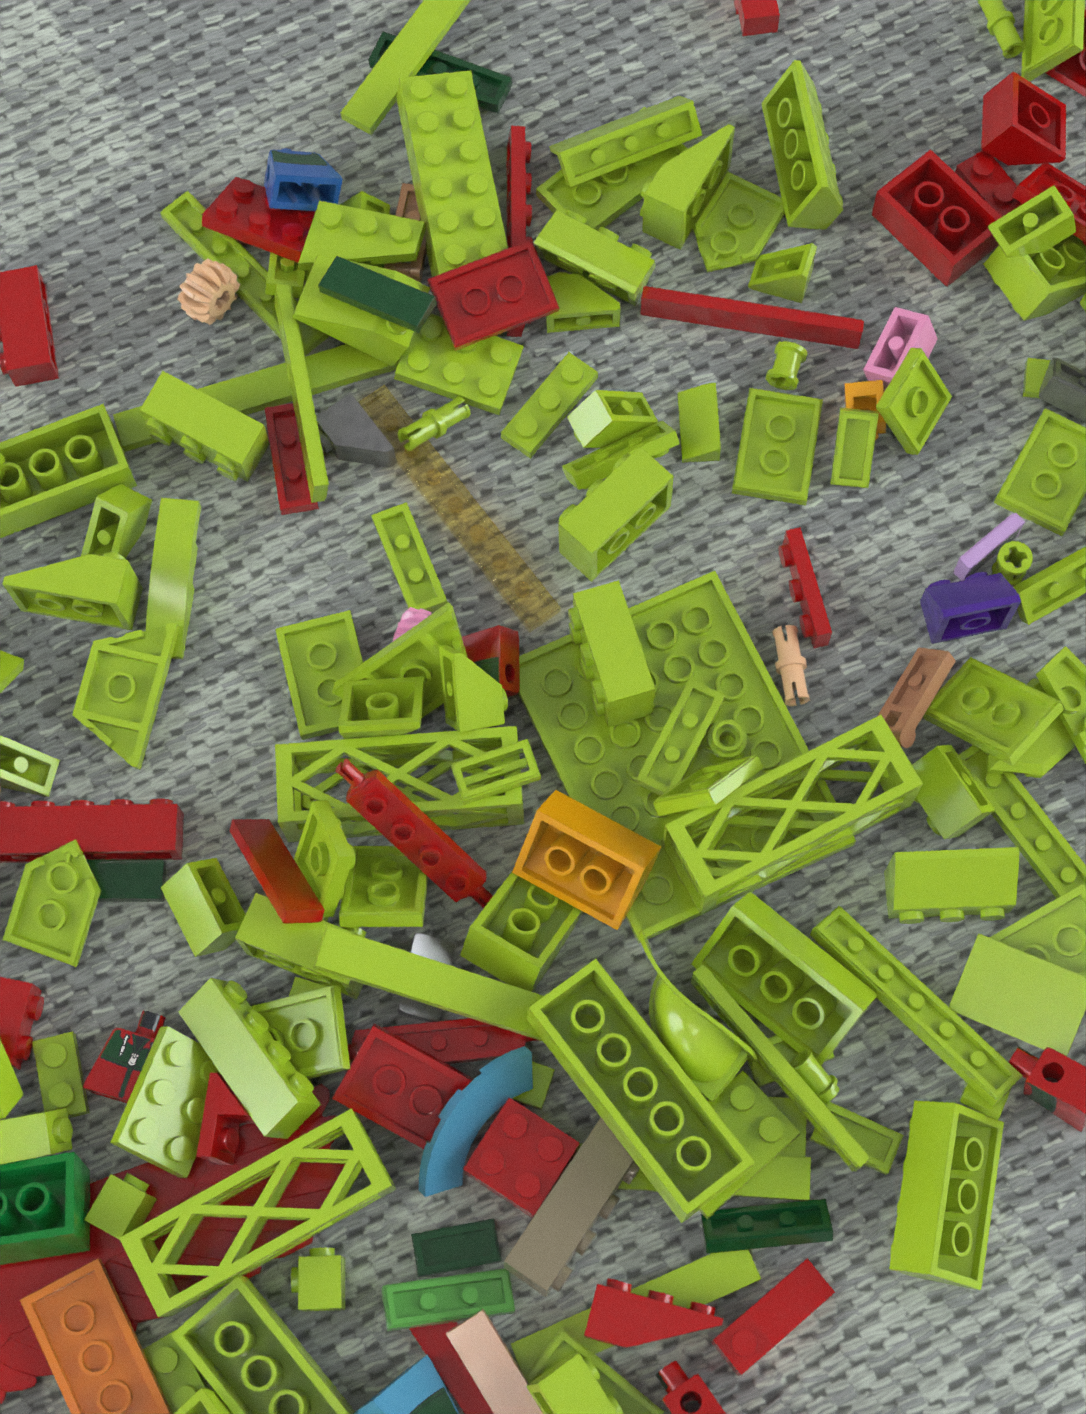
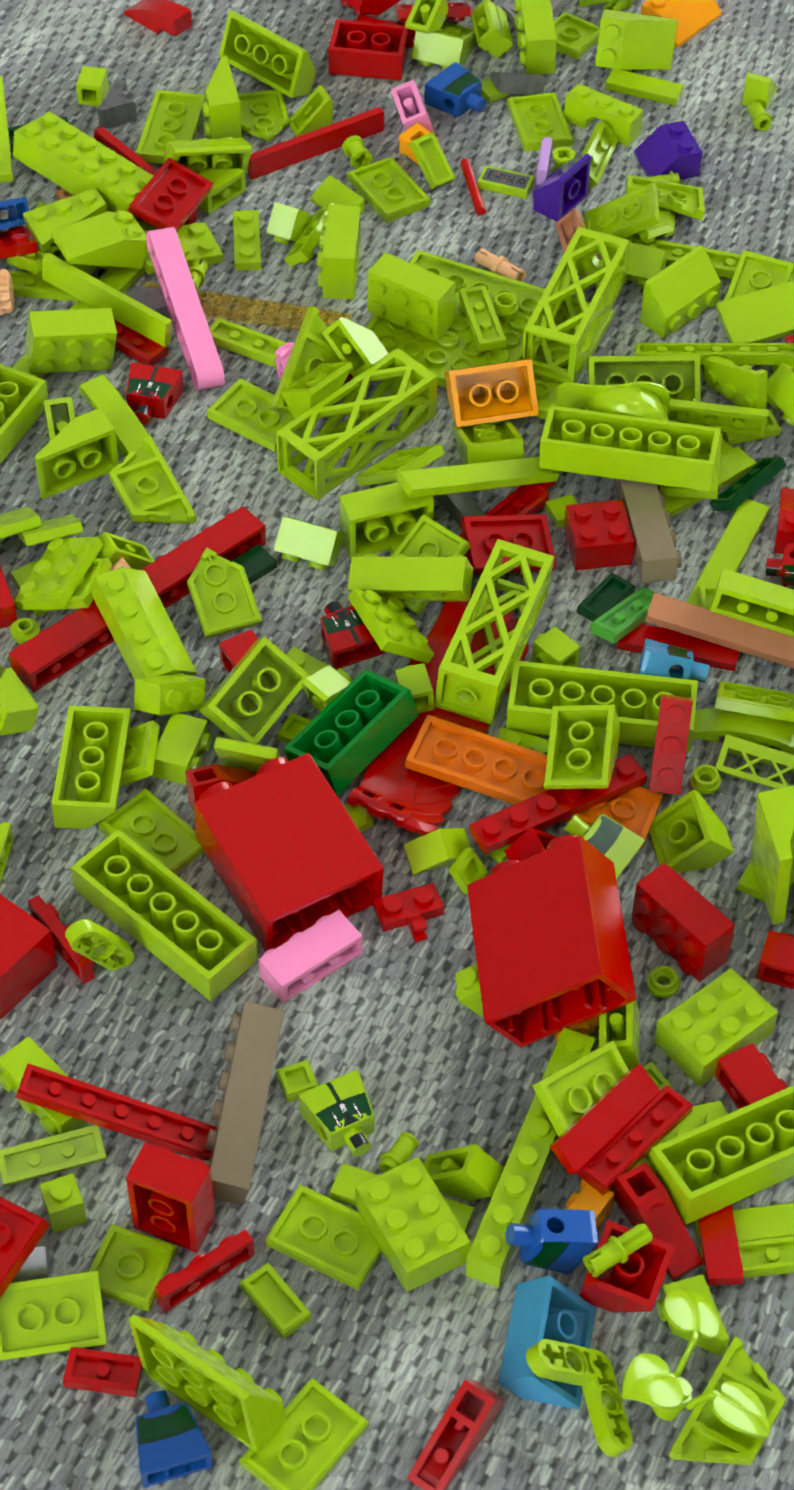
camera: 45 degrees left, 20 degrees down
red slope [196,1073,255,1165] -> none
red tile [230,819,325,924] -> none
lime plate [294,800,355,918] -> none
dark green tile [318,256,437,333] -> none
red plate [335,759,493,909] -> none
dark azure tile [419,1046,533,1197] -> none
lime tile [450,739,541,805] -> none
lime panel [549,96,703,187] -> none
red slope [584,1278,724,1348] -> none
lime tile [653,755,764,816] -> none
red plate [778,527,832,649] -> none
lime tile [876,347,952,455] -> none
none -> lime brick [76,66,109,106]
none -> flat silver slope [98,79,137,129]
none -> red torso [126,362,184,425]
none -> bright pink beam [146,227,225,391]
none -> blue torso [424,62,487,117]
none -> red bar [460,159,486,216]
none -> tile [478,165,534,199]
none -> lime wing [703,355,768,409]

